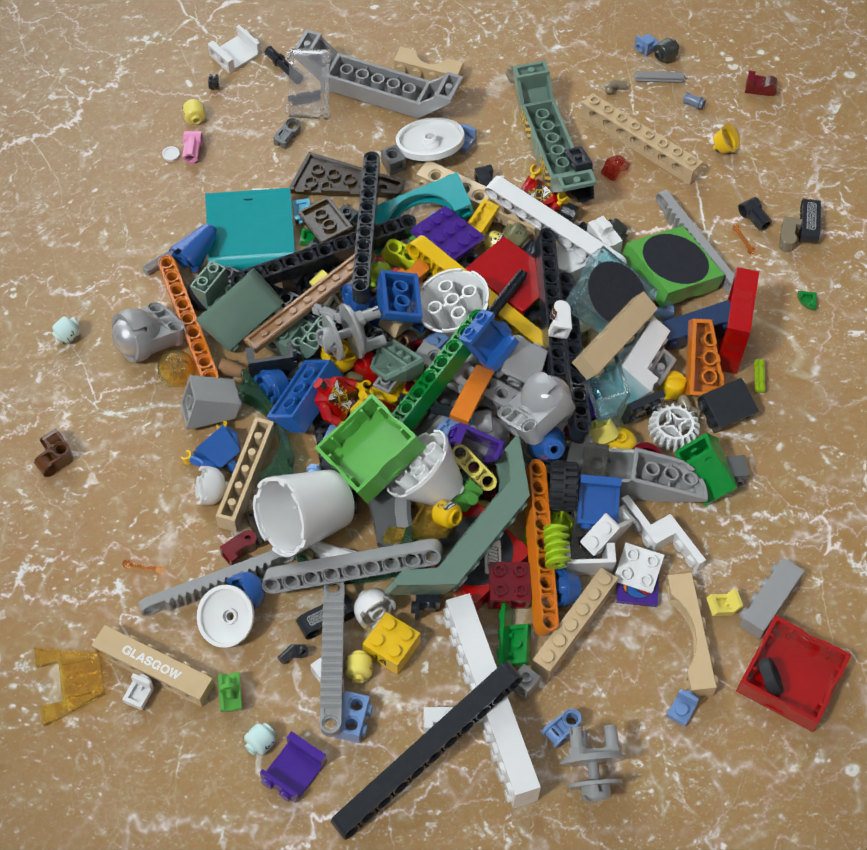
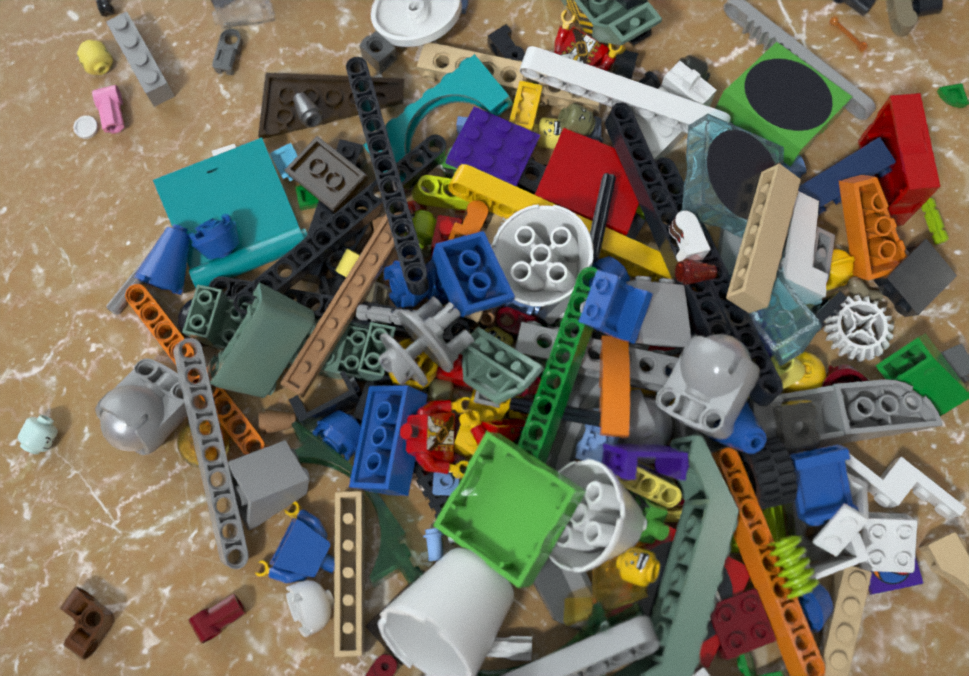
camera: 15 degrees left, 15 degrees up
none -> light grey brick [106,11,175,107]
none -> light grey beam [174,338,248,569]
none -> dark red piece [188,594,246,644]
none -> blue cone [189,214,239,260]
none -> flat silver cone [293,92,322,128]
none -> clear red cone [675,258,717,285]

